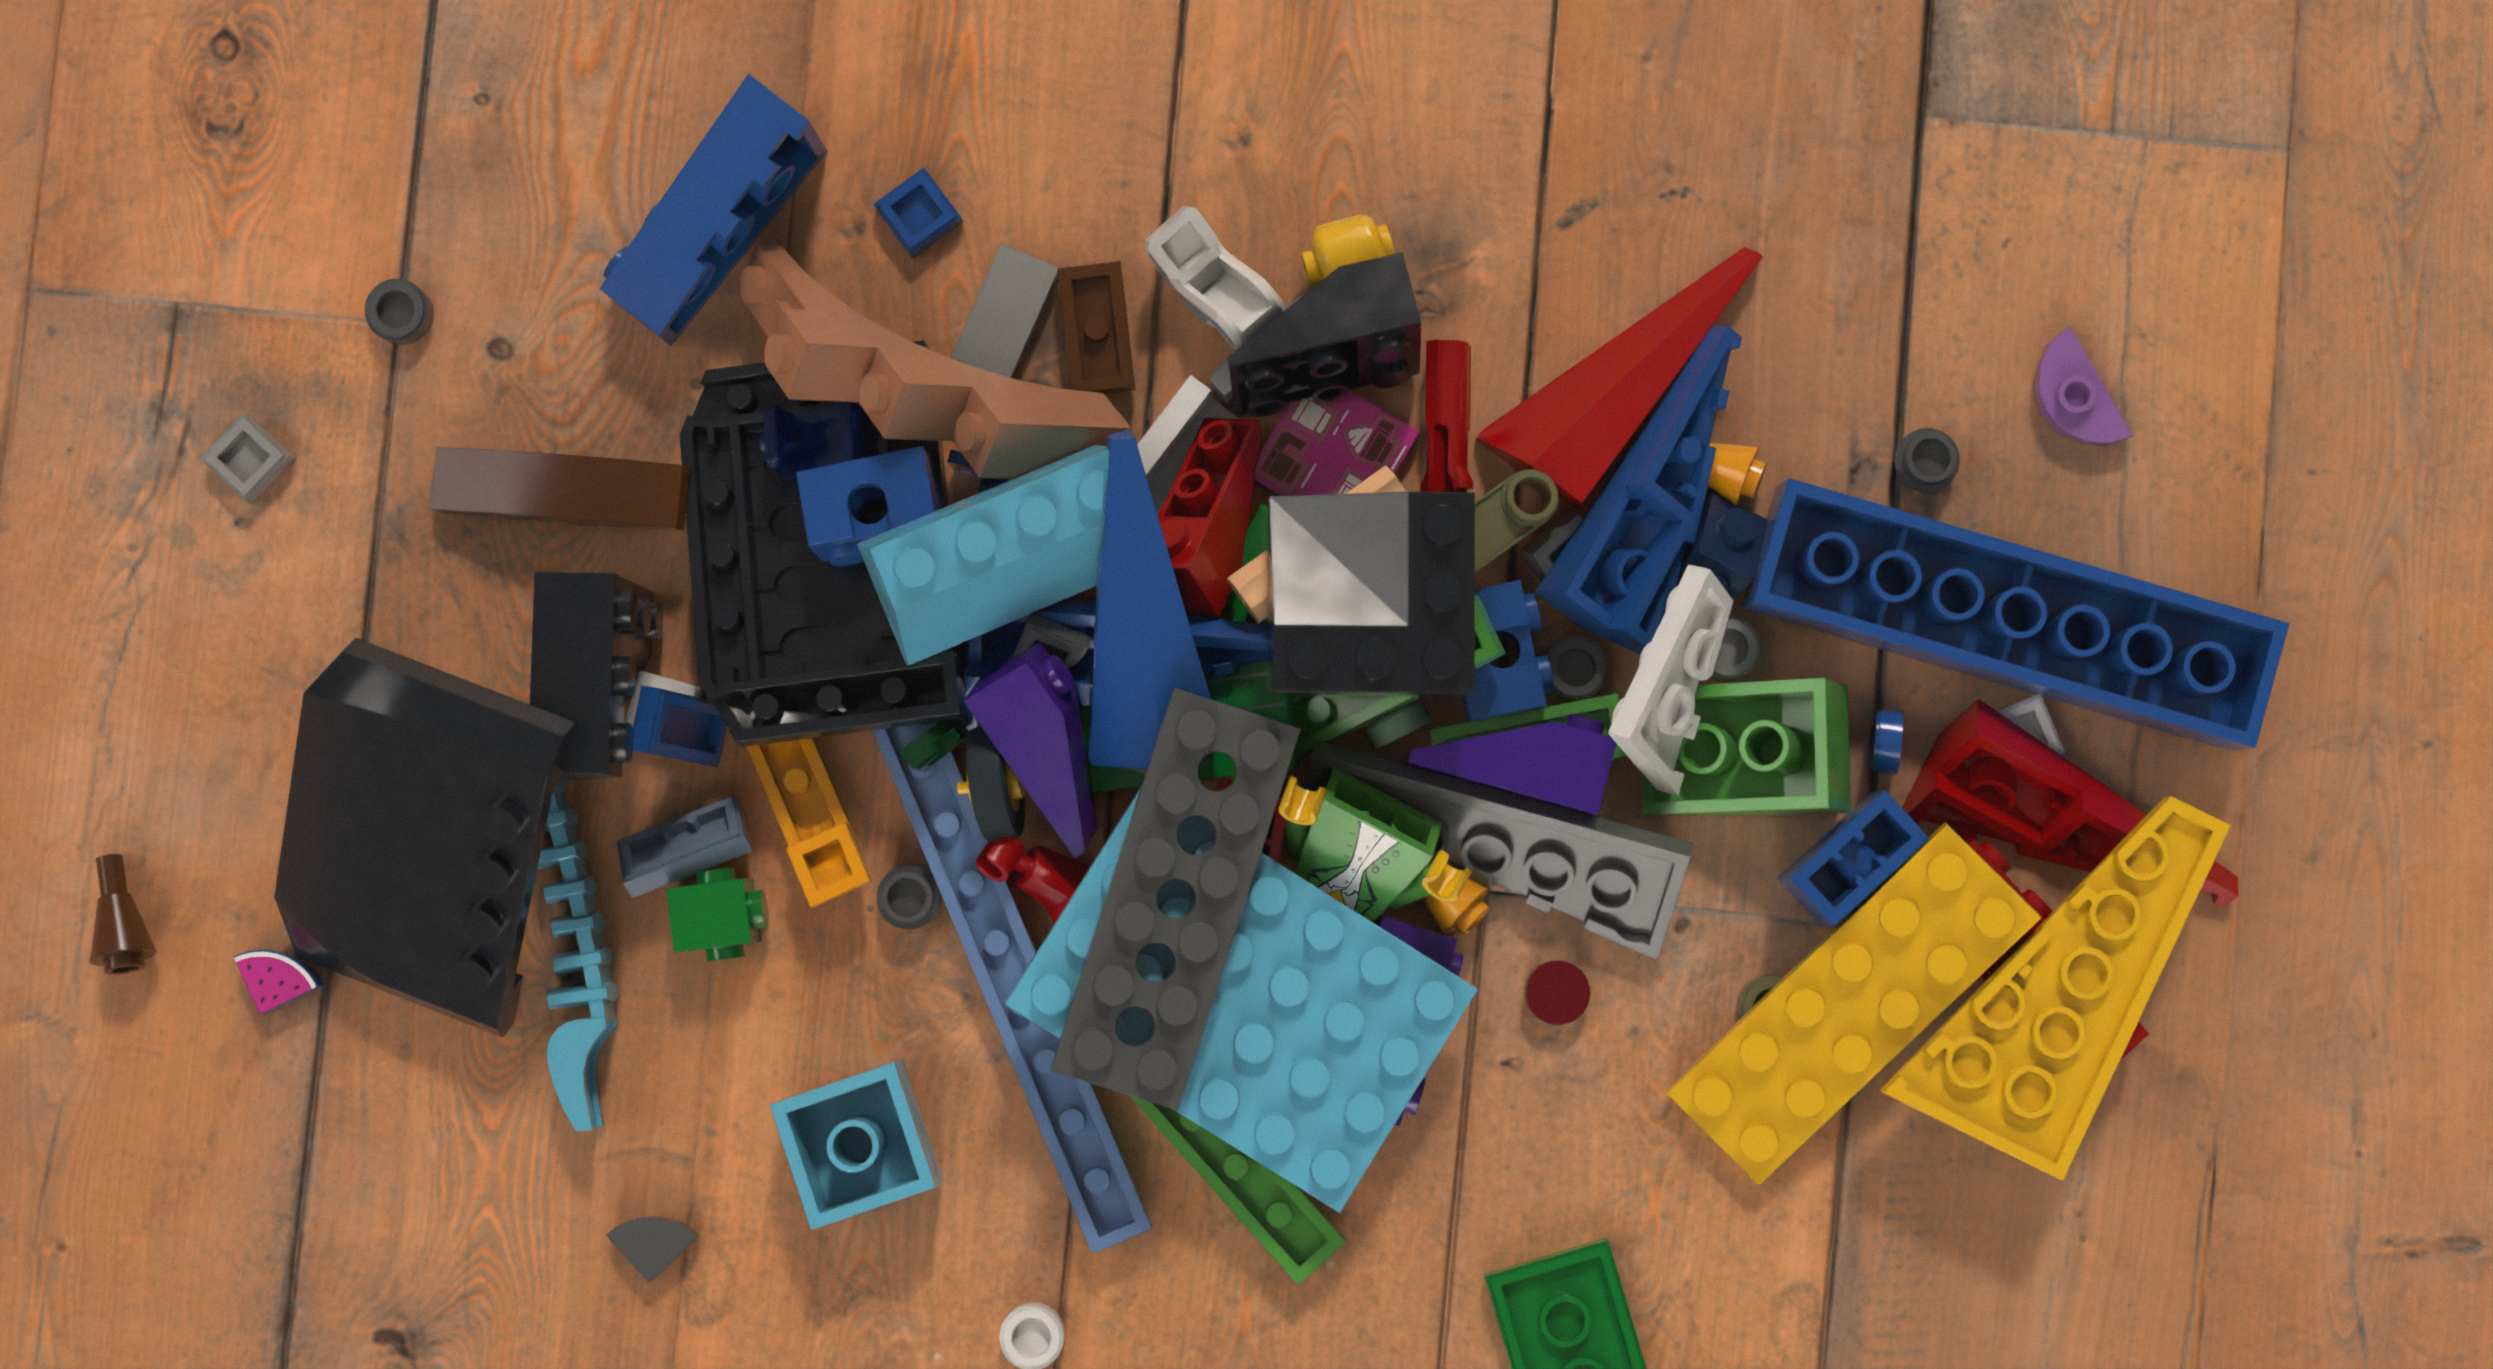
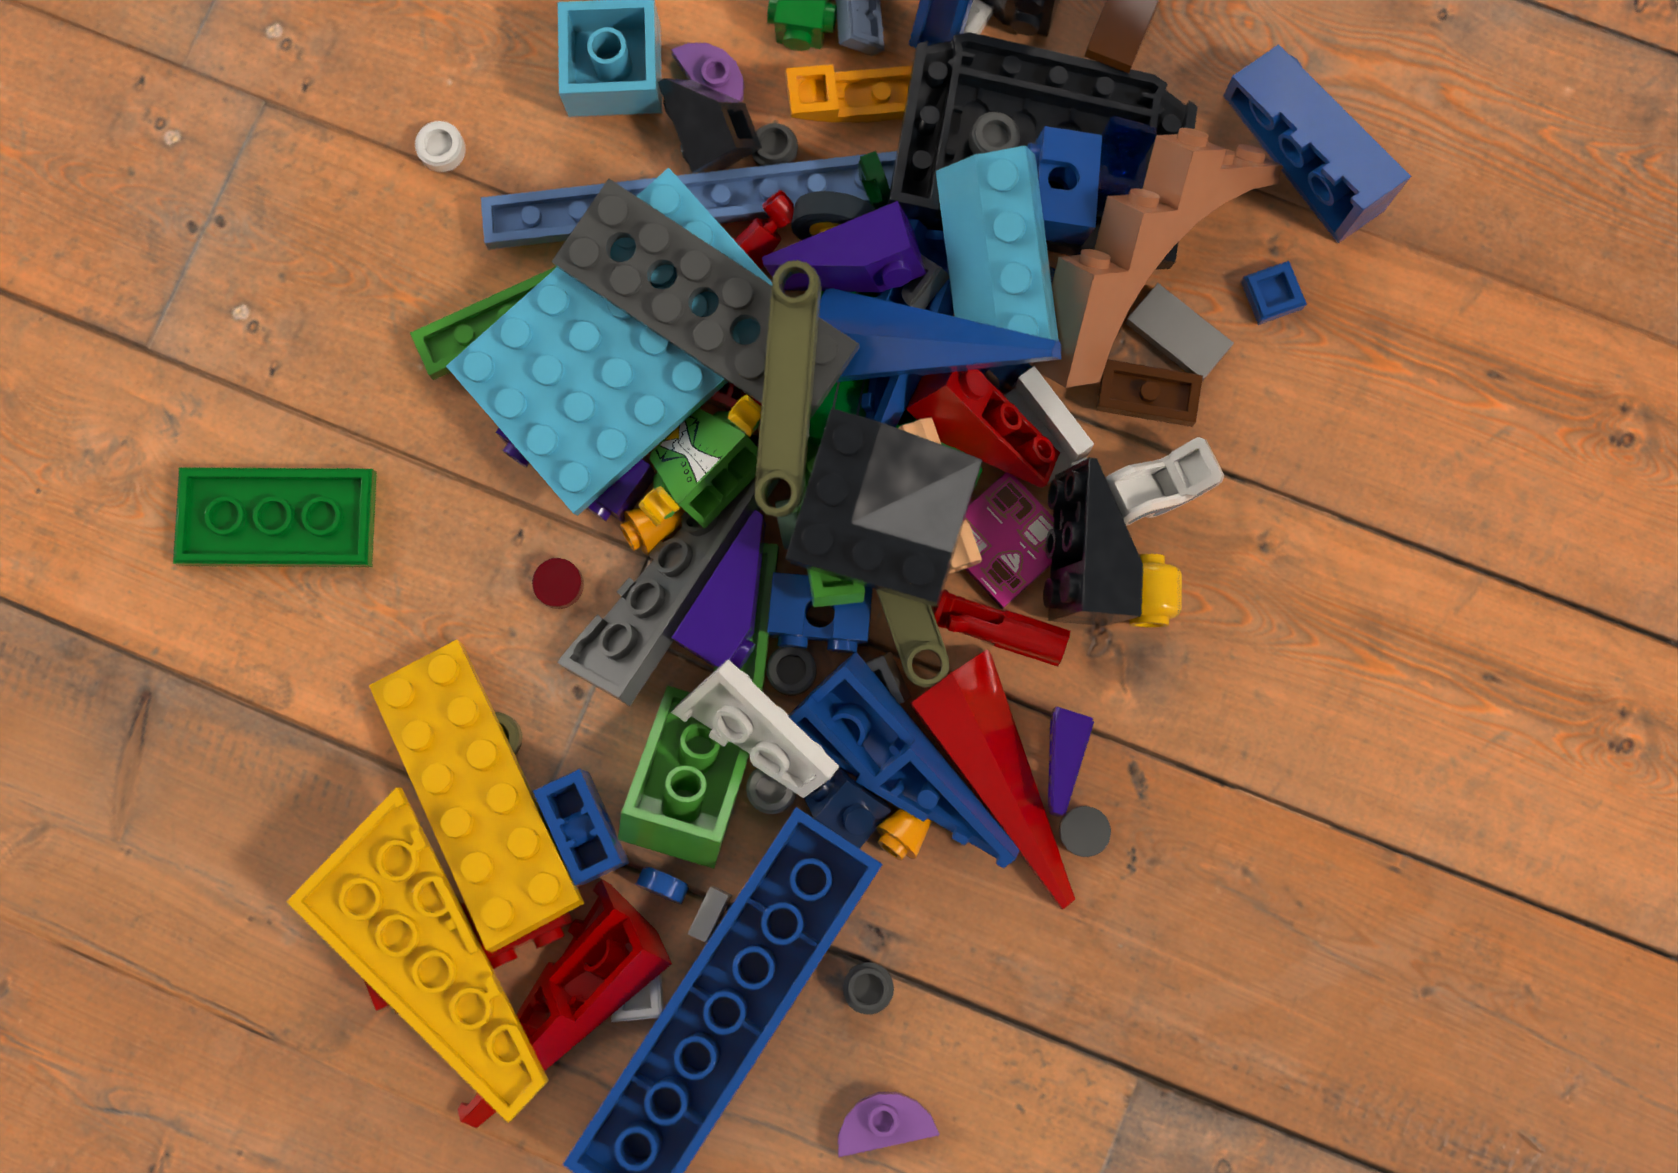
camera: 110 degrees right, 5 degrees down
none -> black slope [658,78,762,172]
none -> medium lavender plate [671,43,744,102]
none -> light grey tile [688,886,732,943]
none -> olive piece [755,260,821,517]
none -> dark grey tile [969,112,1020,155]
none -> dark purple slope [1048,706,1095,817]
none -> dark grey tile [1059,806,1111,857]

